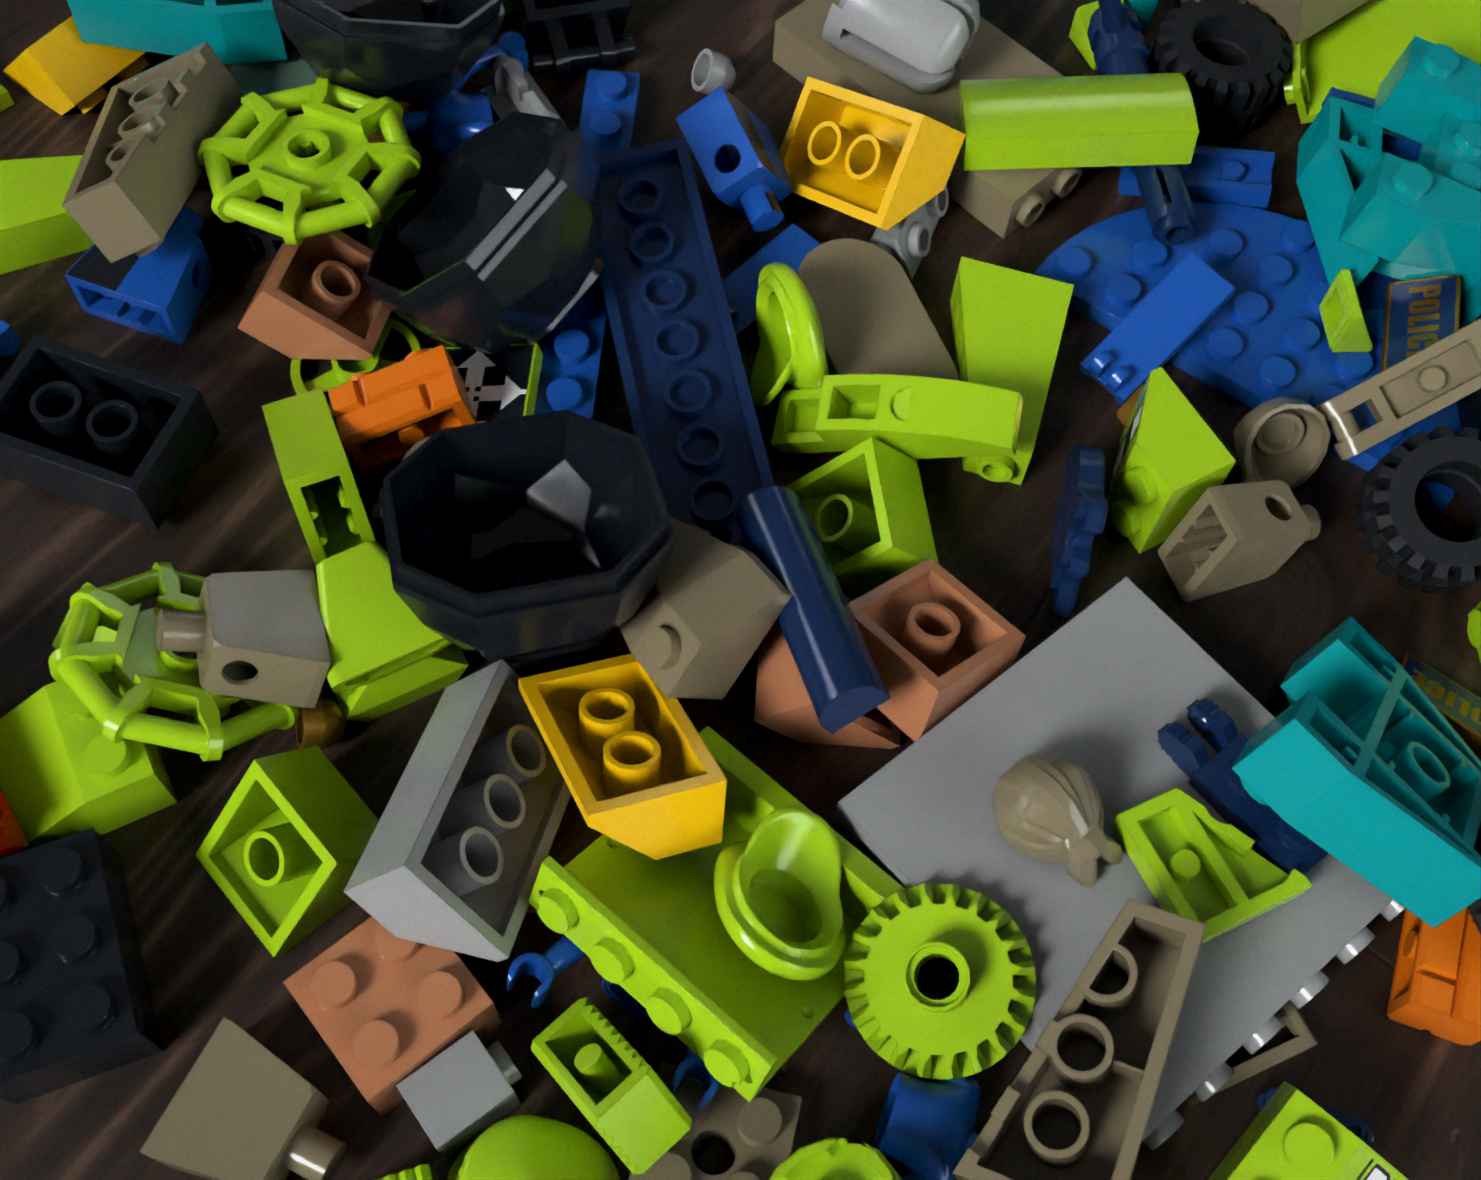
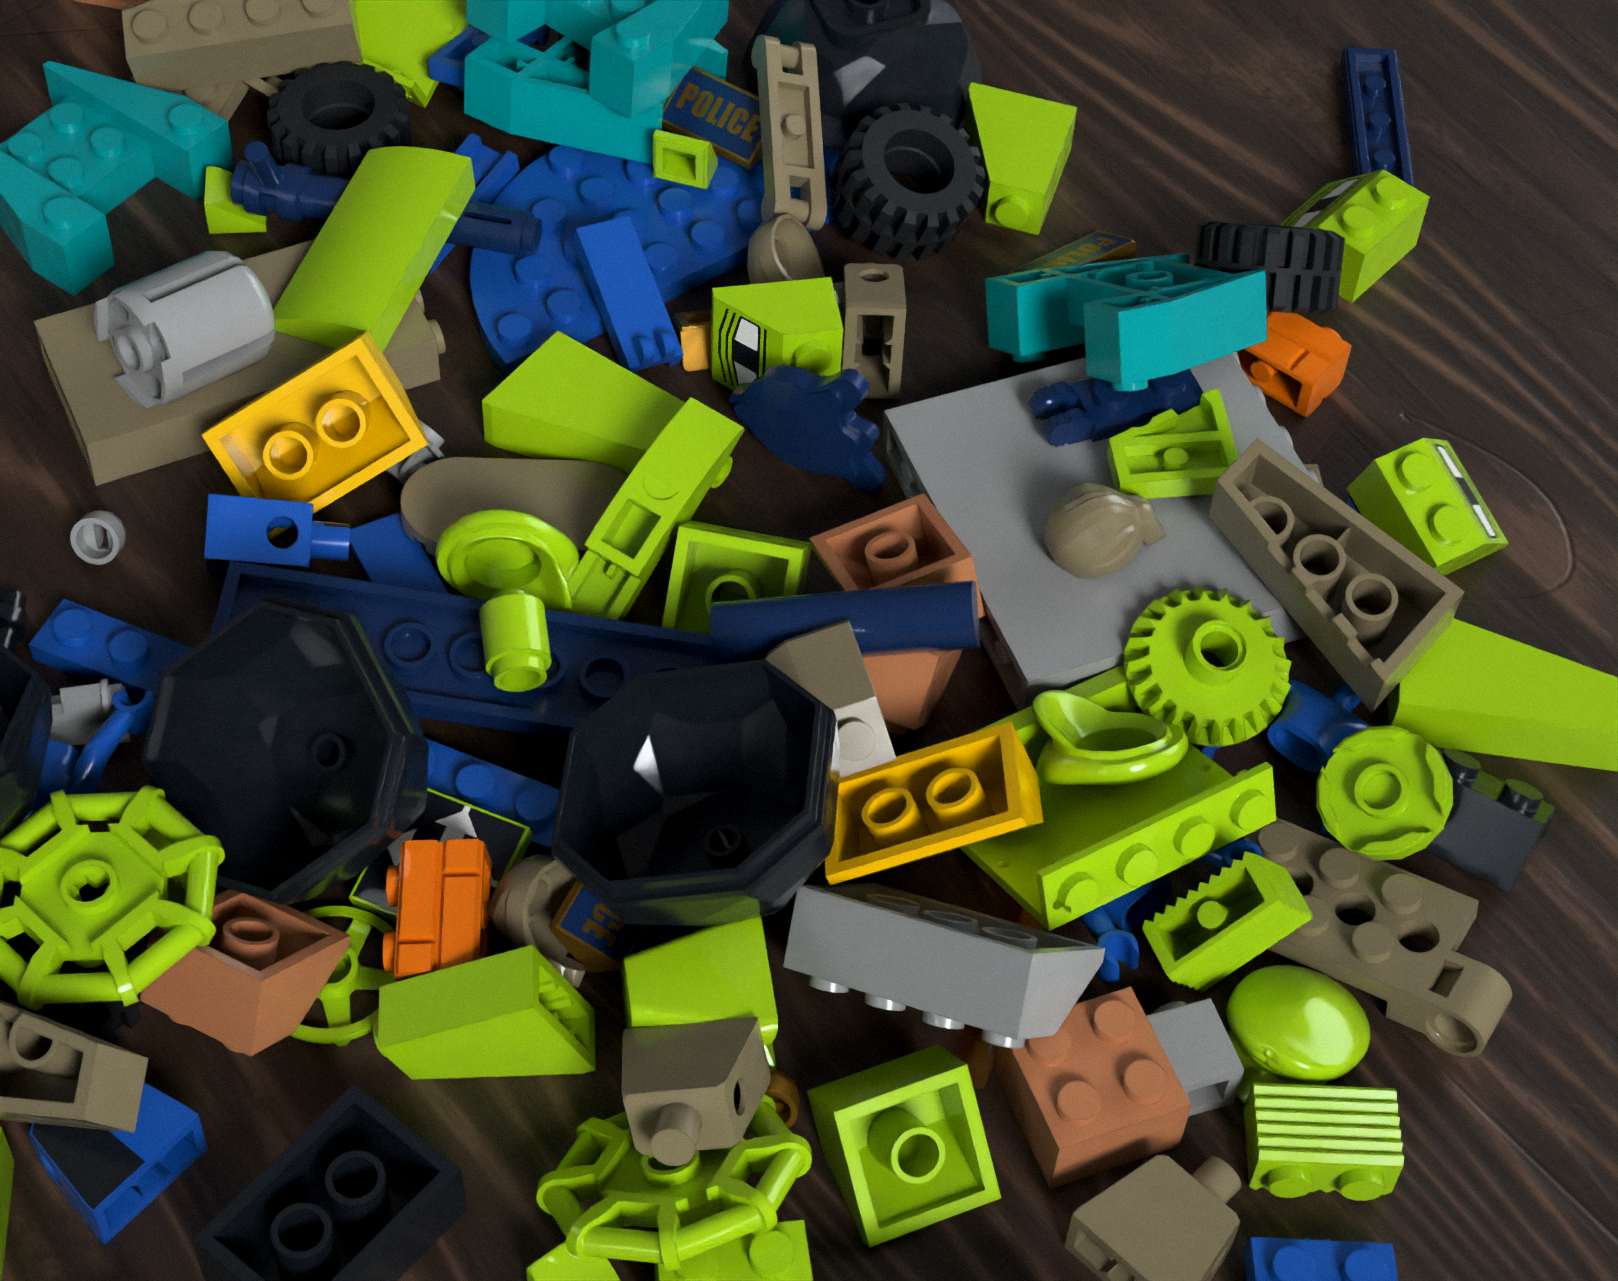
camera: 70 degrees left, 10 degrees down
none -> lime brick [479,589,552,692]

